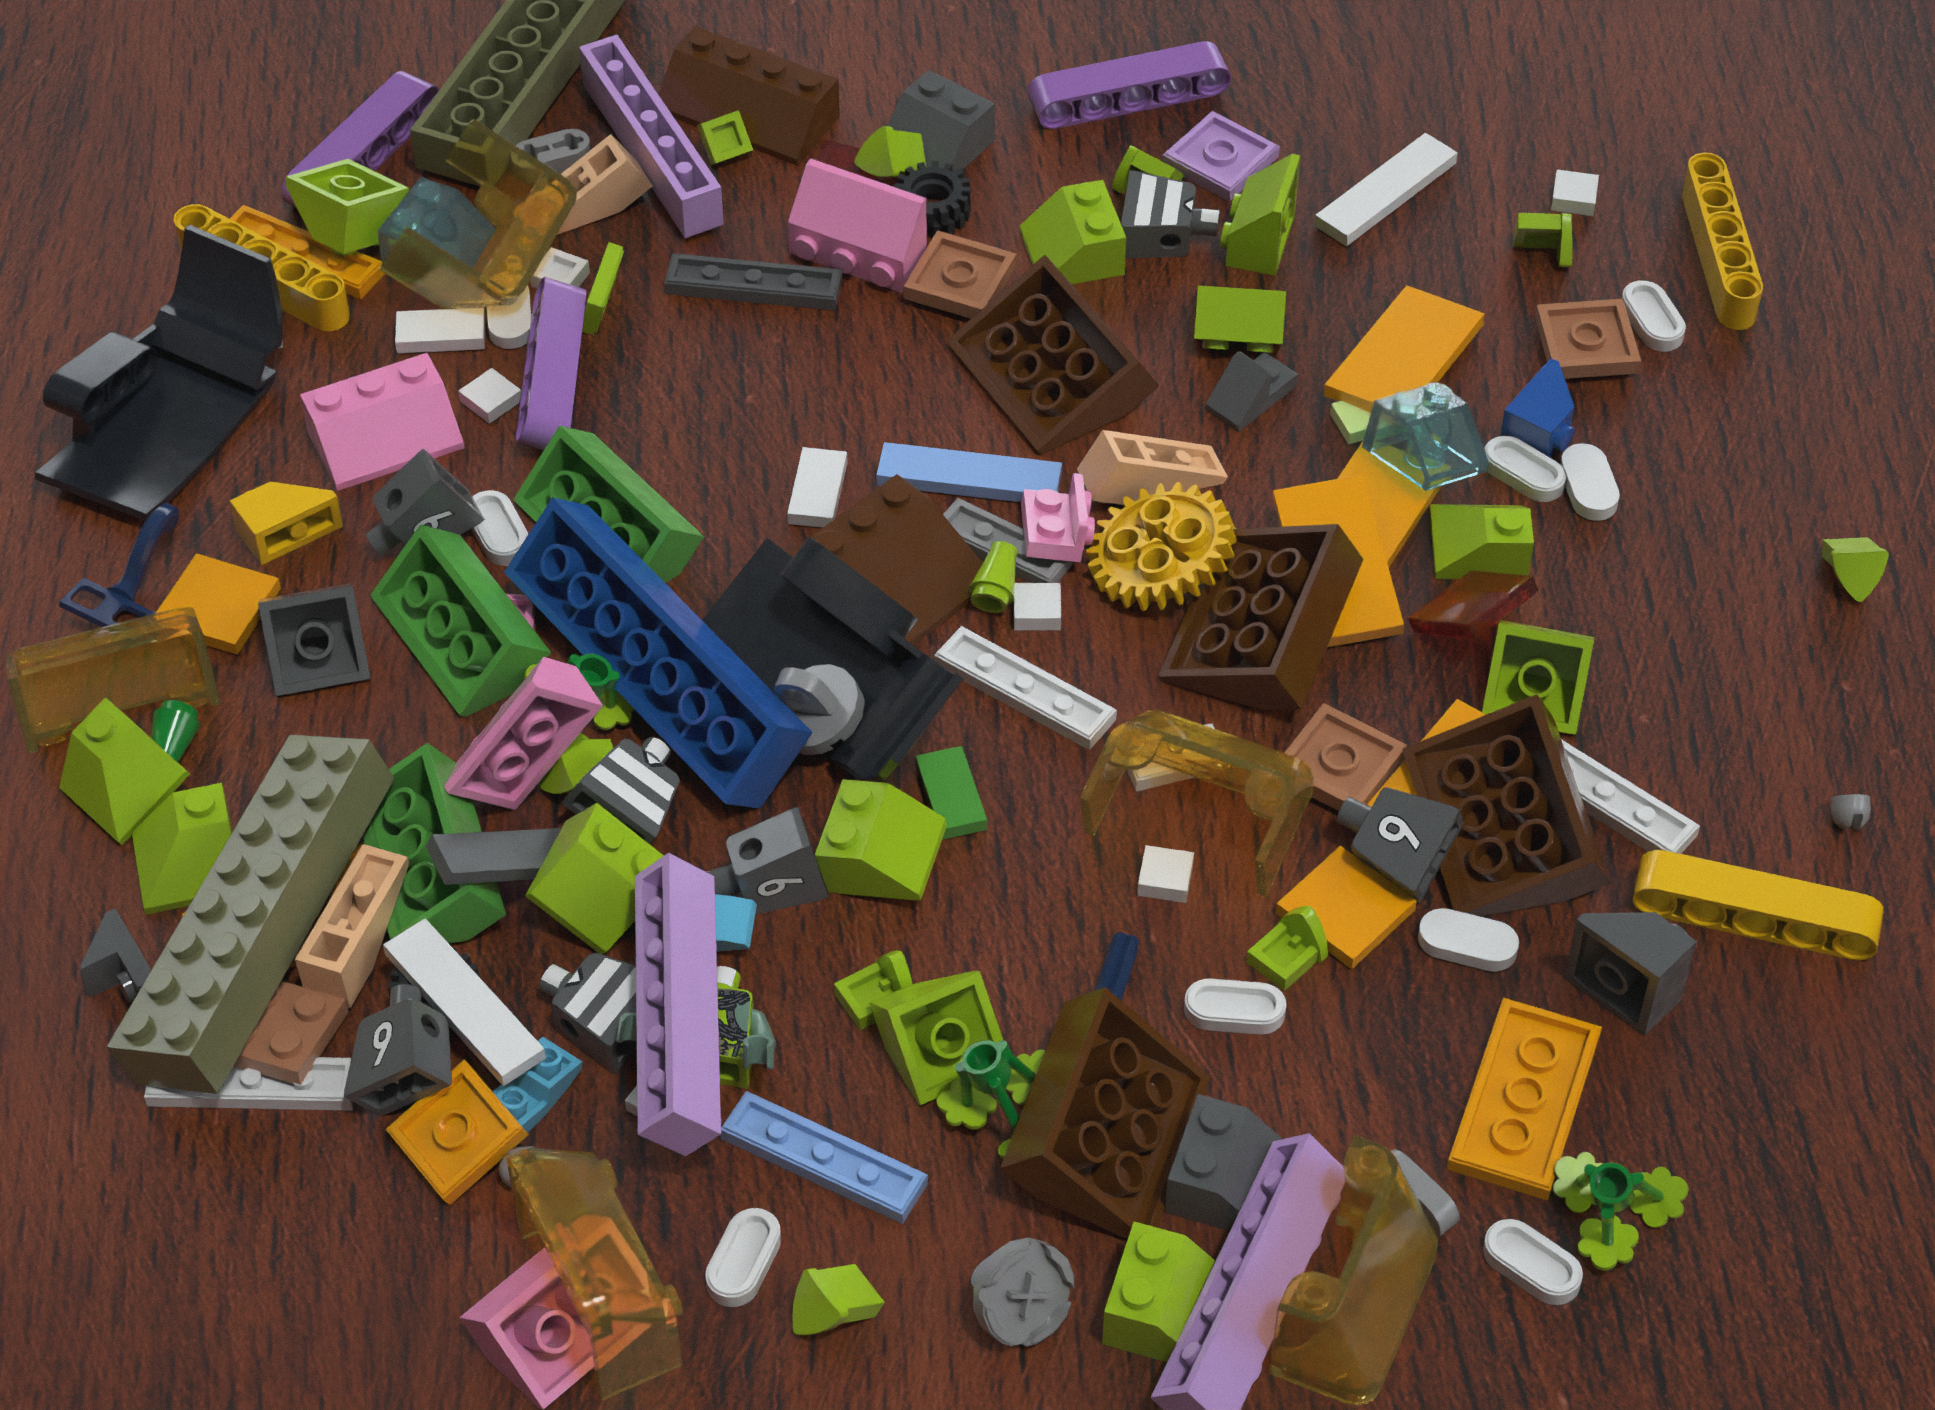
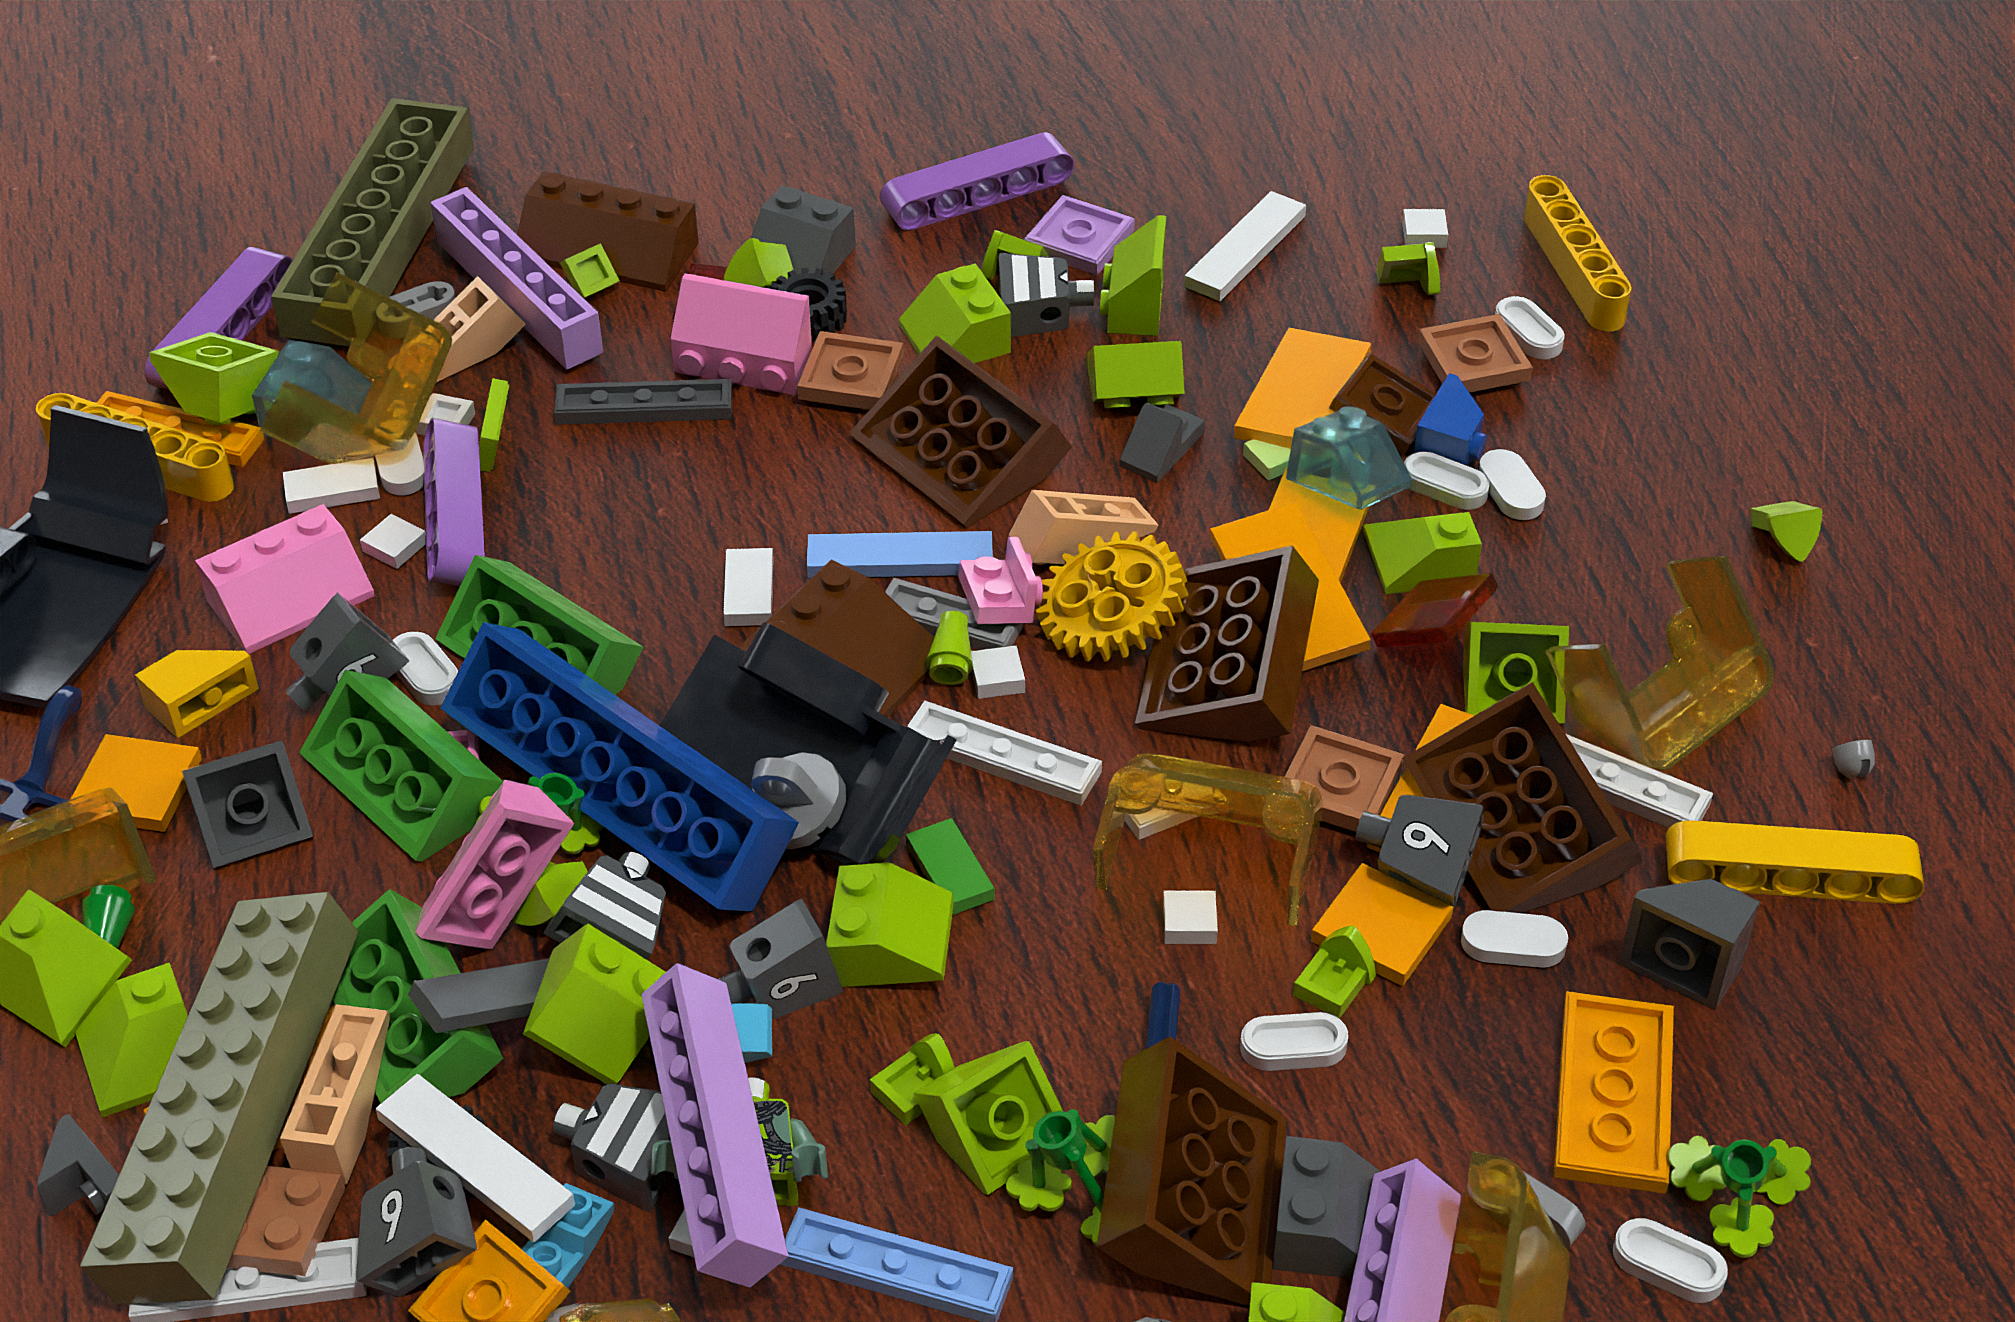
camera: 10 degrees left, 5 degrees down
none -> reddish brown tile [1329,353,1436,454]
none -> clear yellow windscreen [1546,555,1774,770]

